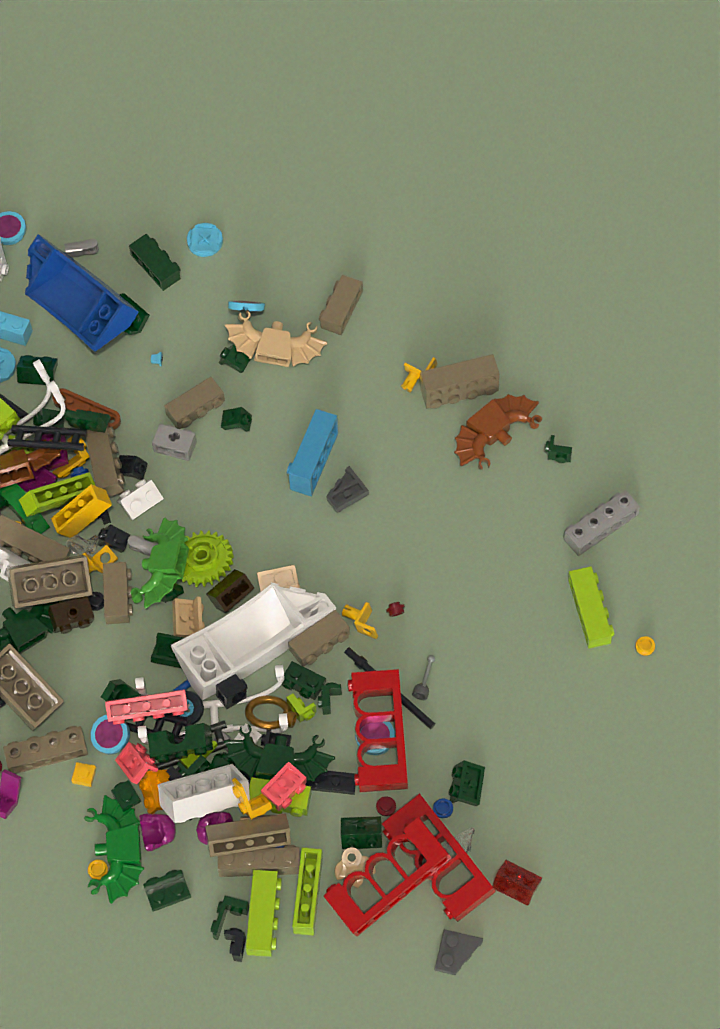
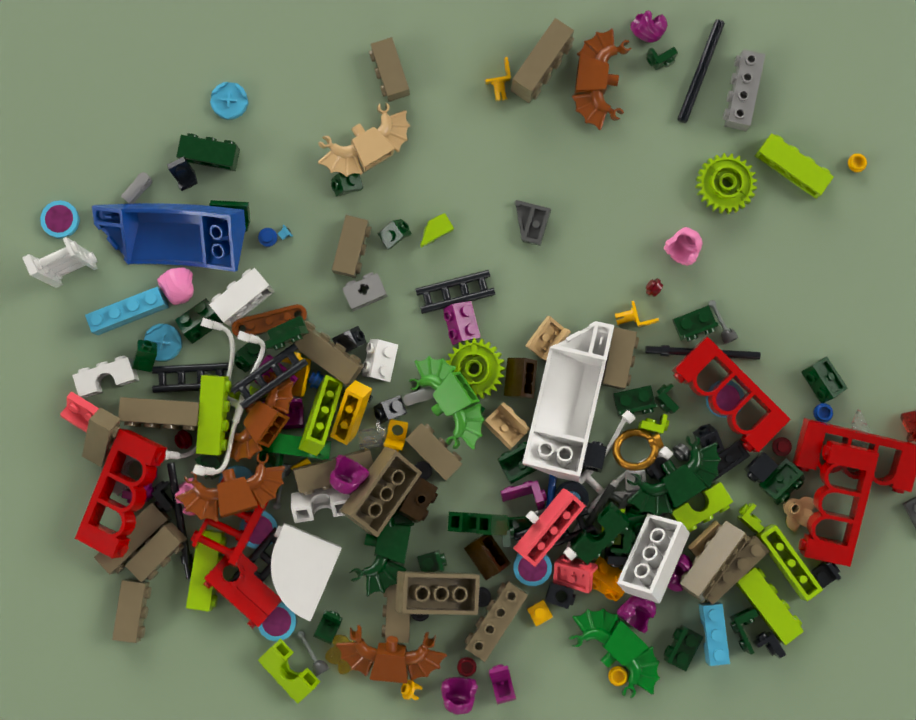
camera: 45 degrees left, 20 degrees up
dark green bracket [111,780,141,812] -> none
medium azure tile [228,301,265,311] -> none
yellow bracket [232,778,273,820] -> none
coral bracket [261,762,306,811] -> none
dark azure brick [287,409,338,497] -> none
none -> bright pink hair [157,267,194,305]
none -> black bracket [167,157,198,191]
none -> white brick [209,268,275,327]
none -> blue plate [258,228,277,247]
none -> magenta hair [330,455,369,494]
none -> black bar [415,270,495,314]
none -> dark green bracket [417,550,447,572]
none -> lime slope [420,213,454,248]
none -> bracket [443,301,481,345]
none -> dark green arch [448,512,508,536]
none -> dark brown brick [464,534,511,580]
none -> black plate [478,587,491,607]
none -> magenta bracket [500,480,547,510]
none -> black brick [544,581,576,609]
none -> magenta hair [630,10,668,43]
none -> bright pink hair [664,227,703,266]
none -> dark green bracket [672,305,719,342]
none -> dark grey plate [673,443,691,461]
none -> black axle [677,19,725,123]
none -> black bracket [693,424,724,453]
none -> lime gear [695,153,757,214]
none -> medium azure arch [699,602,730,666]
none -> lime bracket [737,503,764,534]
none -> black brick [744,452,779,483]
none -> black bracket [810,561,841,589]

